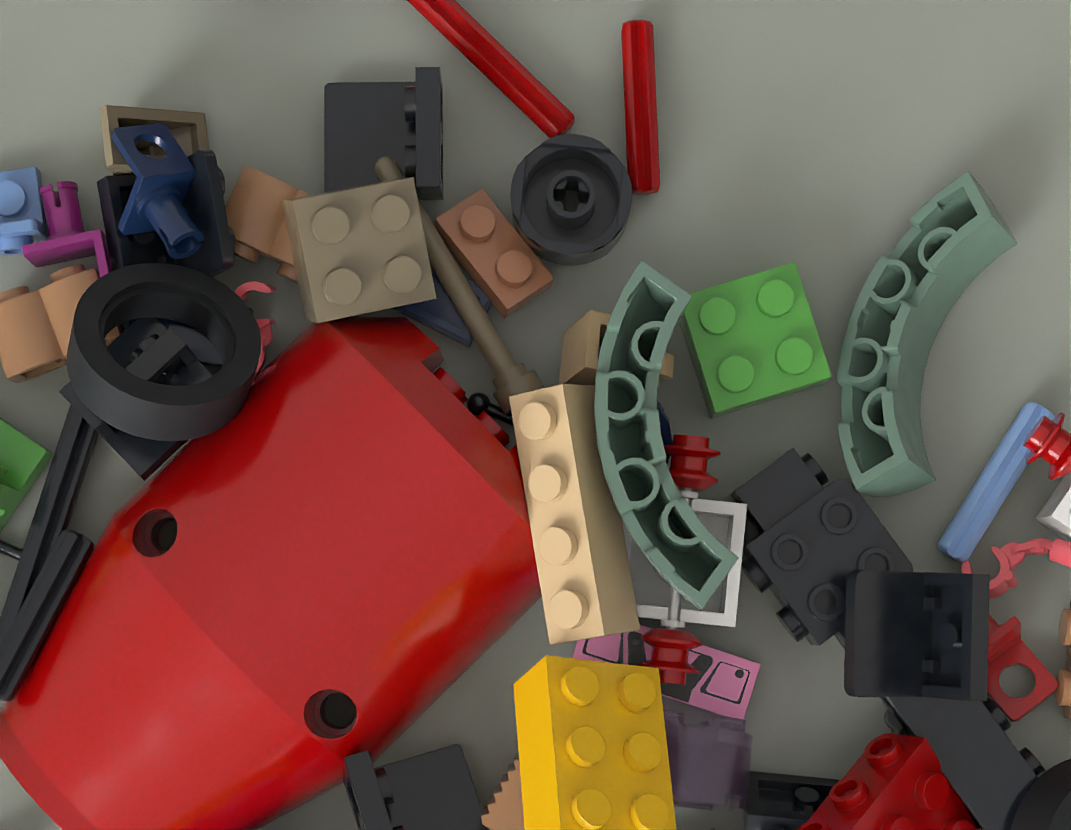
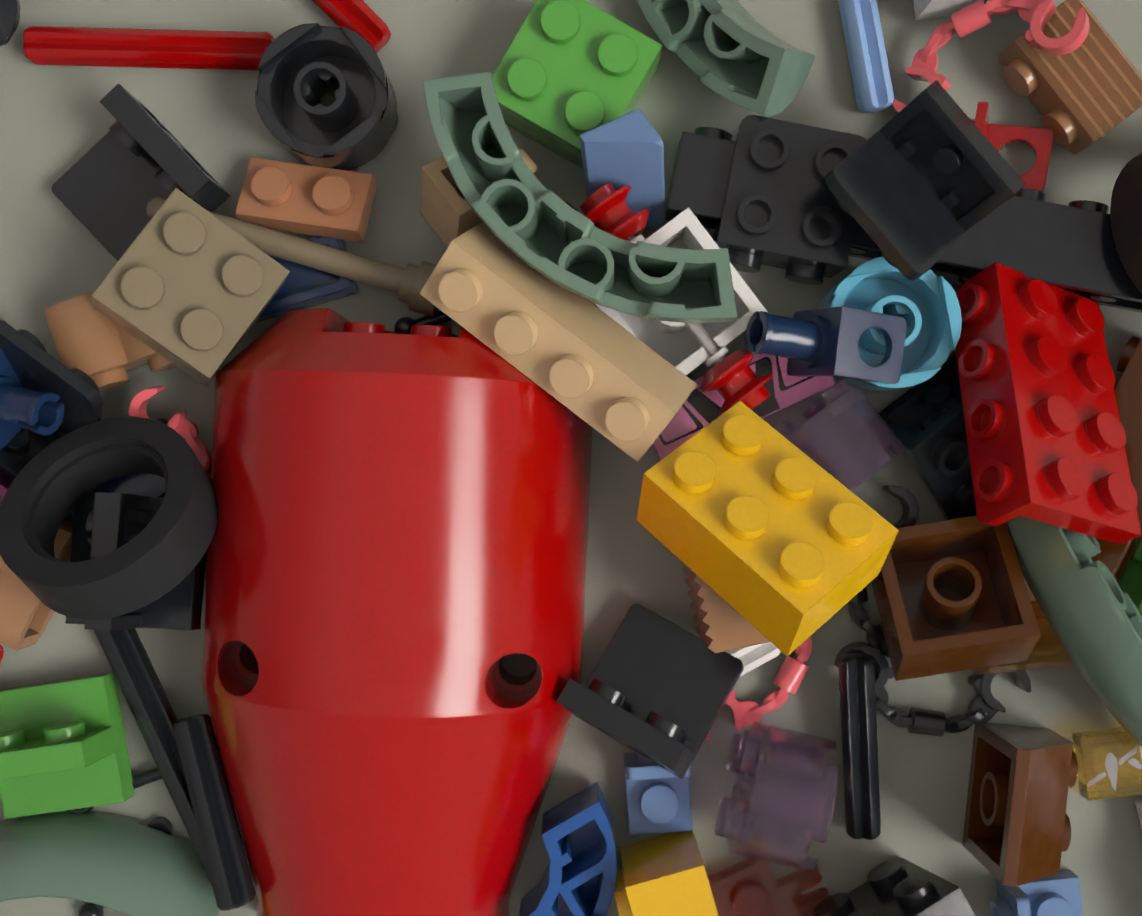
camera: 45 degrees left, 5 degrees up
none -> medium blue slope [580,108,665,227]
none -> dark blue bracket [745,306,907,384]
none -> medium azure brick [818,256,962,392]

